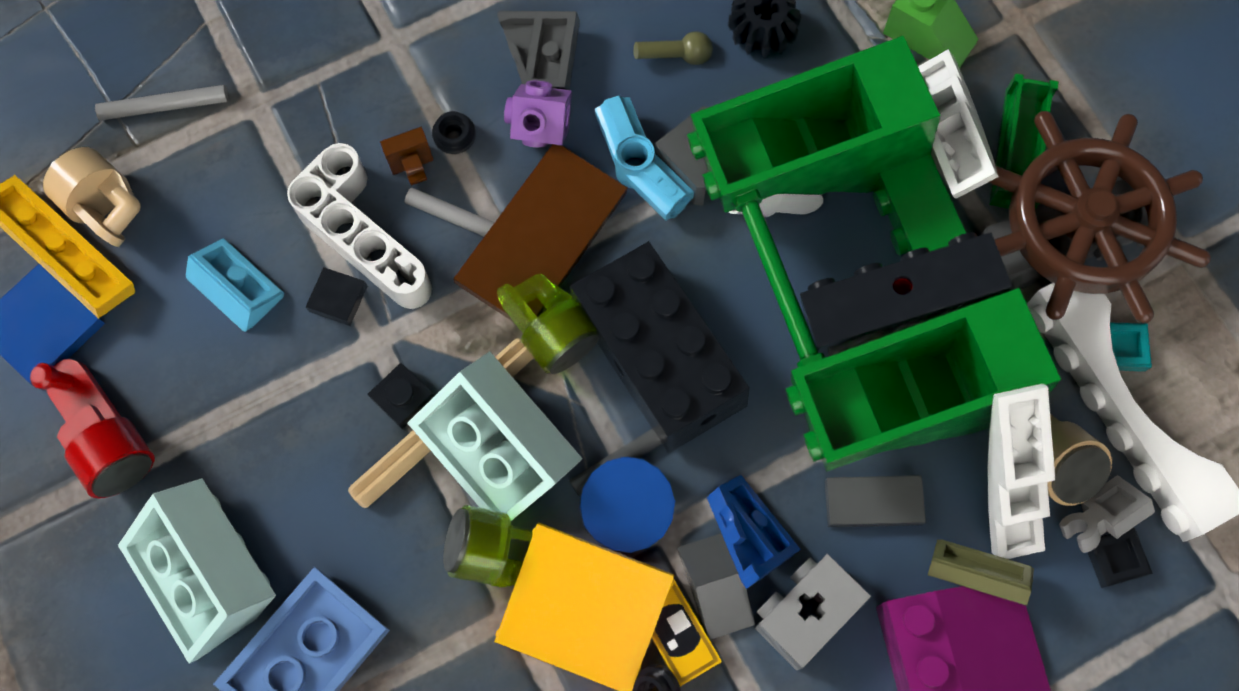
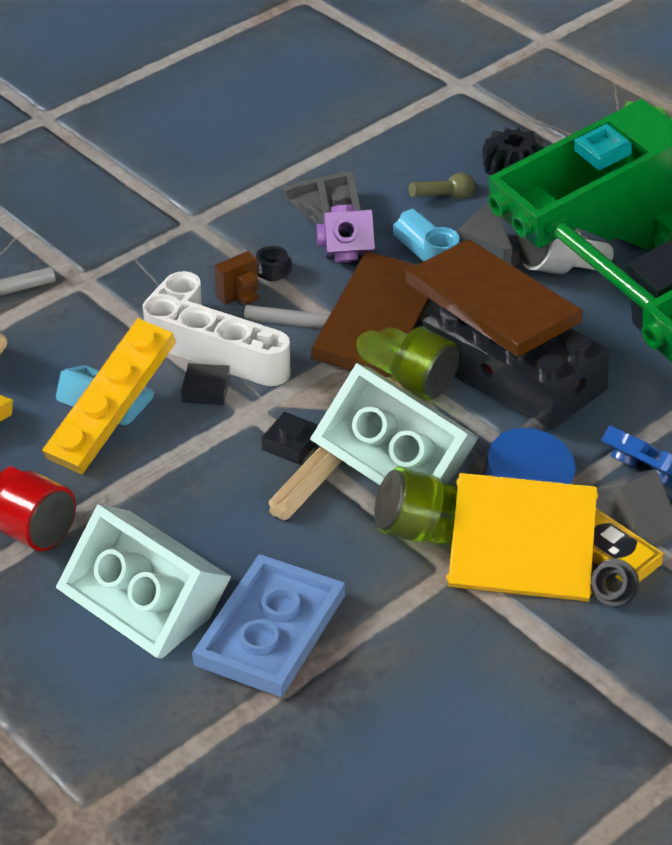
camera: 15 degrees left, 30 degrees down
none -> yellow plate [42,318,176,475]
none -> reddish brown tile [406,239,583,357]
none -> teal tile [574,124,632,170]

